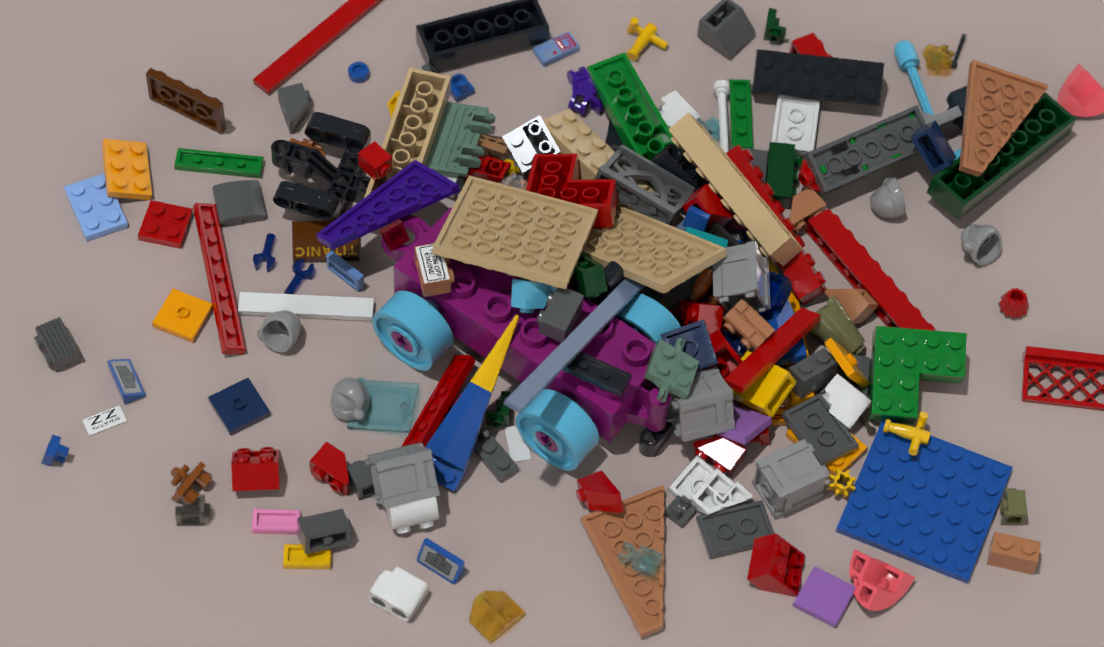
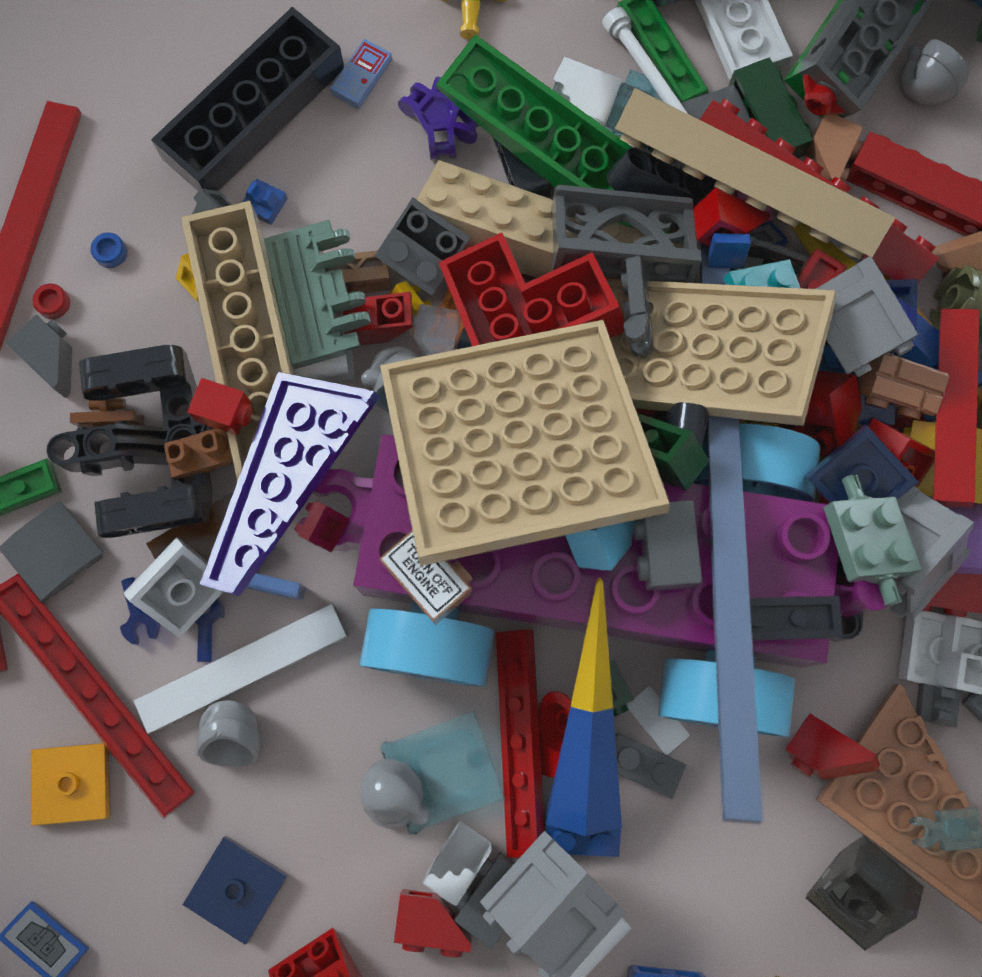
camera: 25 degrees left, 20 degrees up
none -> red tile [32,283,70,319]
none -> white brick [124,537,223,638]
none -> dark orange hips [164,429,233,480]
none -> white piece [423,821,492,906]
none -> dark grey hinge [621,255,653,358]
none -> clear smoke slope [806,835,924,951]

